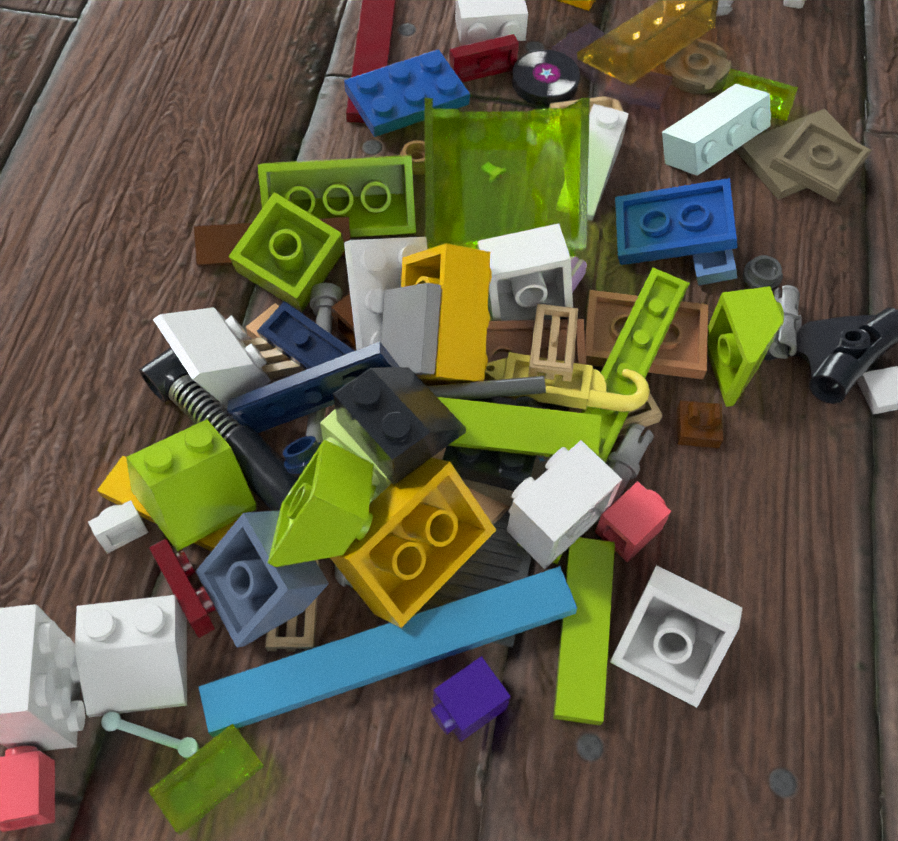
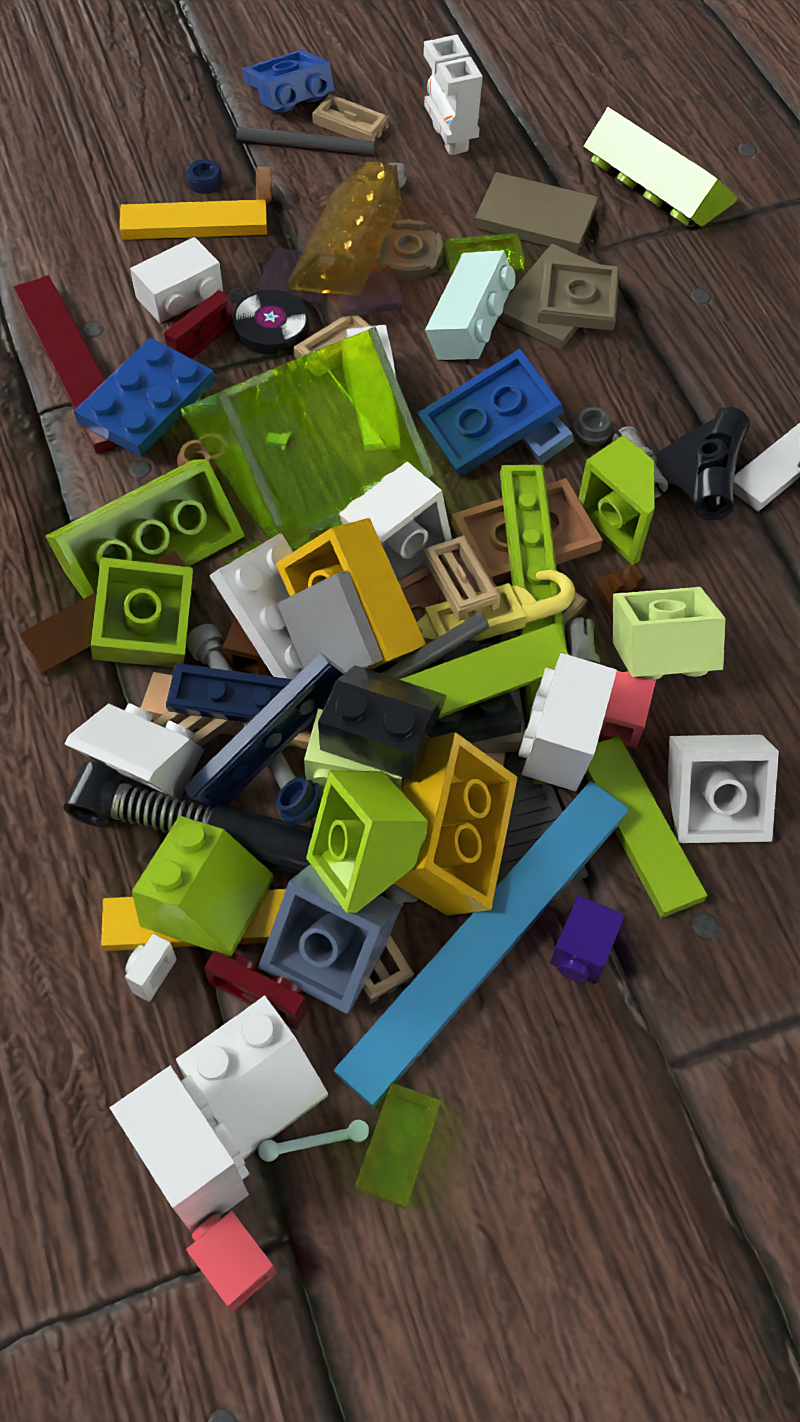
camera: 30 degrees left, 0 degrees up
none -> dark tan tile [474,172,598,254]
none -> yellowish green brick [613,587,726,680]

